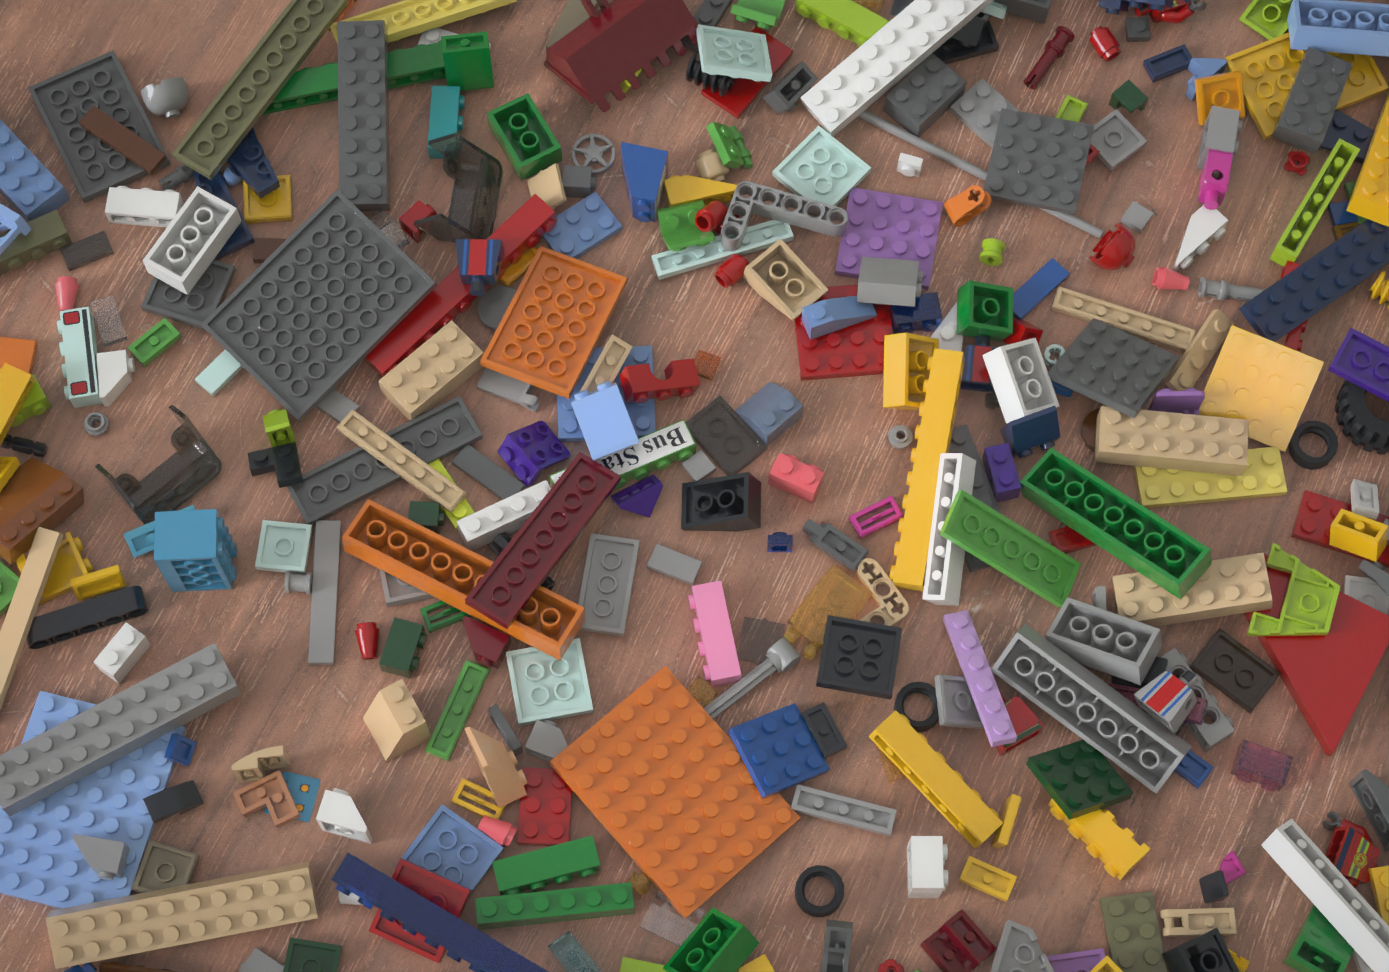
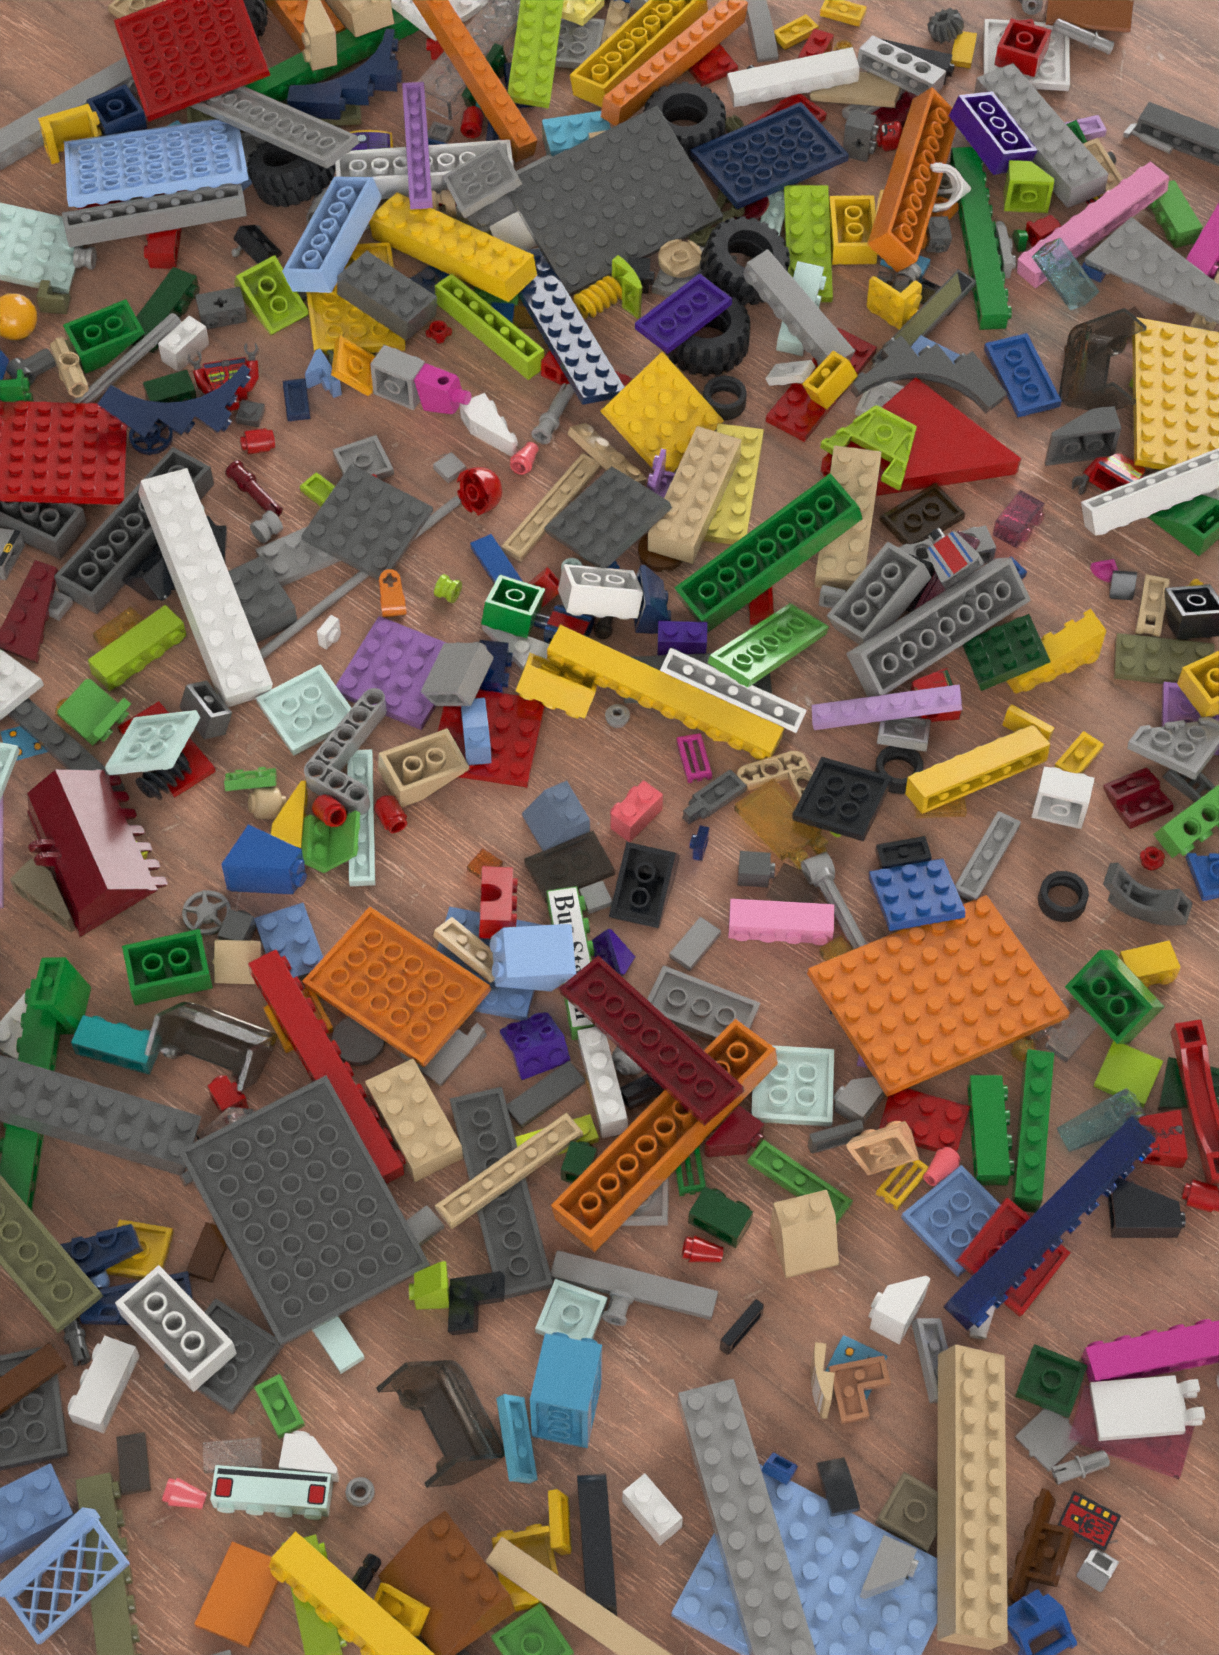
camera: 75 degrees left, 10 degrees down
torso [456,239,504,296] -> none
dark green panel [1109,80,1148,113] -> none
none -> light grey wheel [250,511,283,544]
none -> black tile [720,1299,764,1355]
none -> dark grey brick [738,851,775,888]
none -> light grey plate [912,1318,948,1403]

